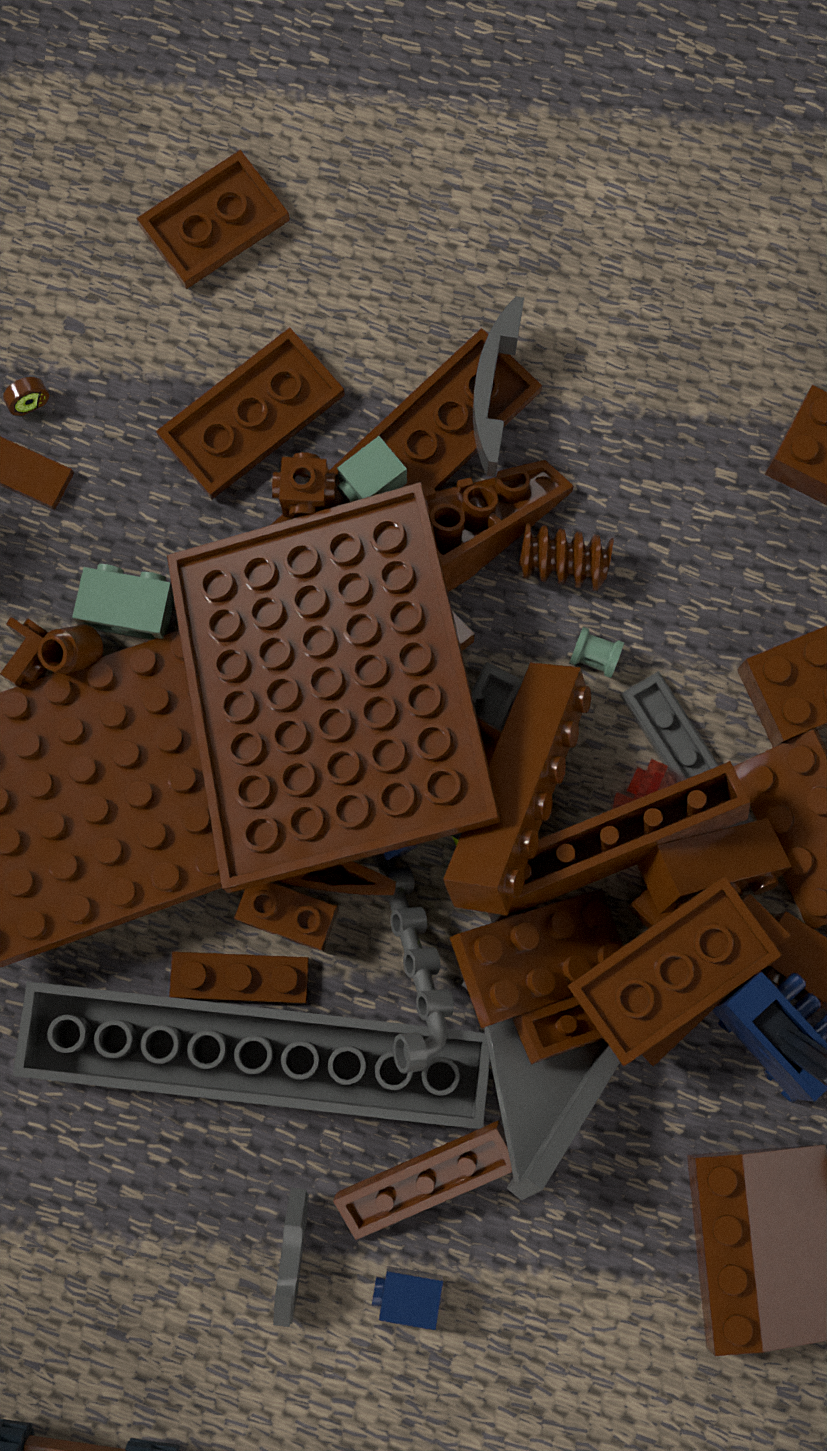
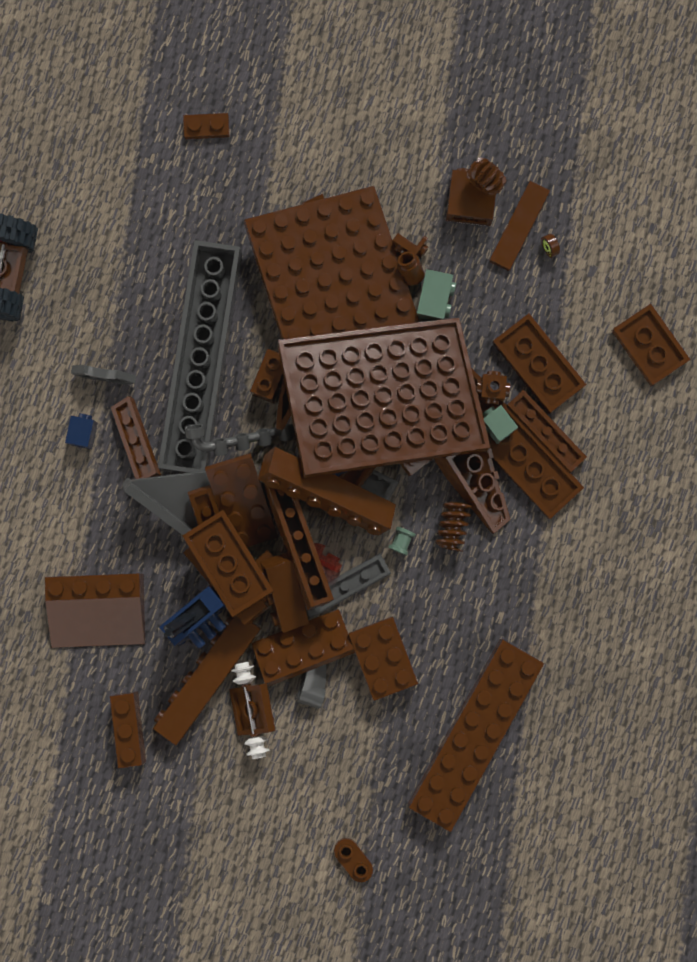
camera: 95 degrees right, 5 degrees up
reddish brown plate [169,951,309,1004] -> none
dark grey slope [473,296,524,477] -> none
none -> reddish brown plate [507,390,587,473]

